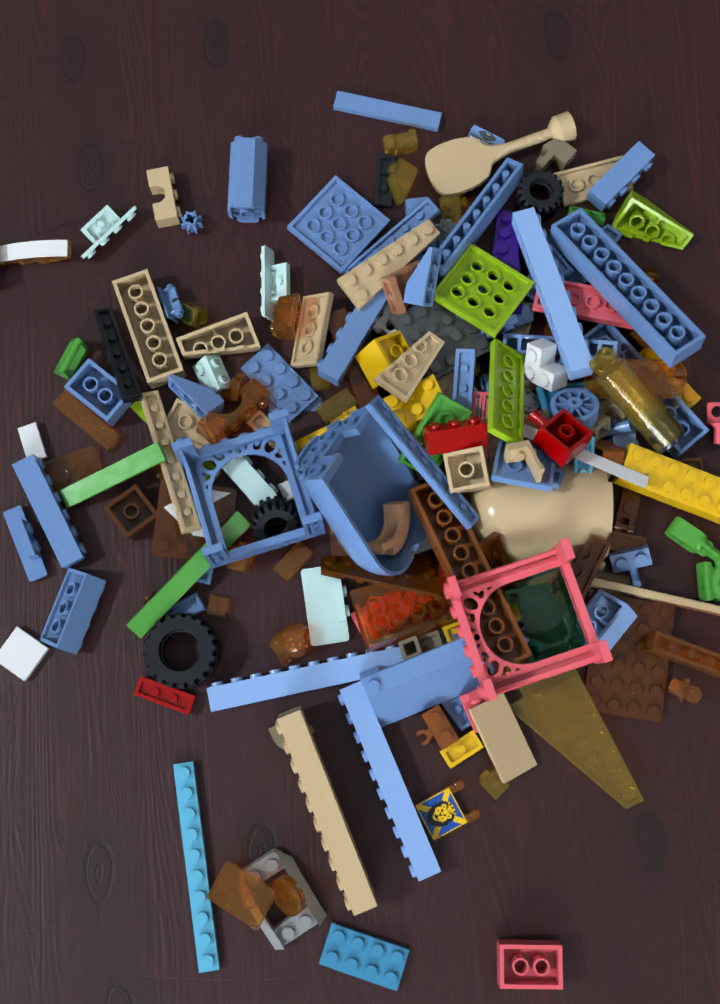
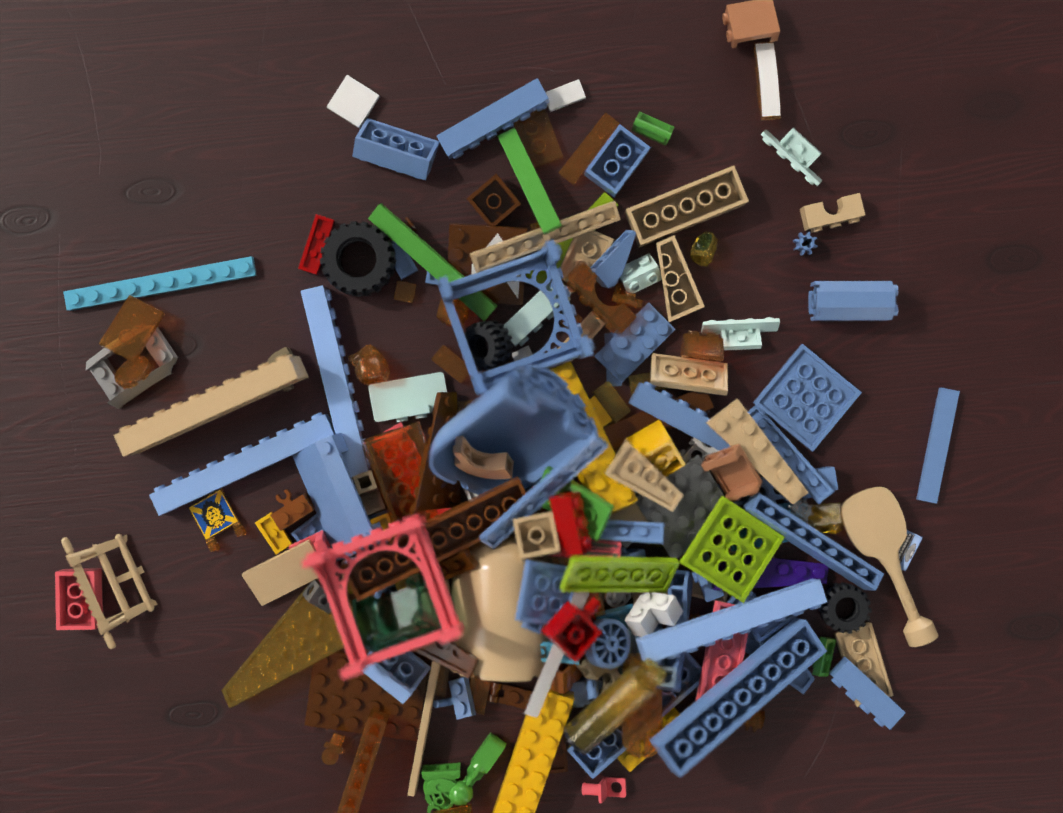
camera: 85 degrees right, 10 degrees up
medium blue bracket [3,505,48,582] -> none
black tile [93,307,143,404] -> none
medium blue hinge [157,284,184,324] -> none
dark azure plate [319,922,409,991] -> none
black tile [374,154,396,209] -> none
clear yellow leg [382,128,418,155] -> none
clear yellow slope [387,157,419,206] -> none
medium blue slope [403,247,443,307] -> none
clear yellow bracket [478,768,509,800] -> none
tan bracket [503,440,545,483] -> none
dark tan brick [535,140,577,172] -> none
lime wedge [611,190,694,250] -> none
none -> tan piece [61,534,158,649]
none -> dark grey bracket [302,580,332,614]

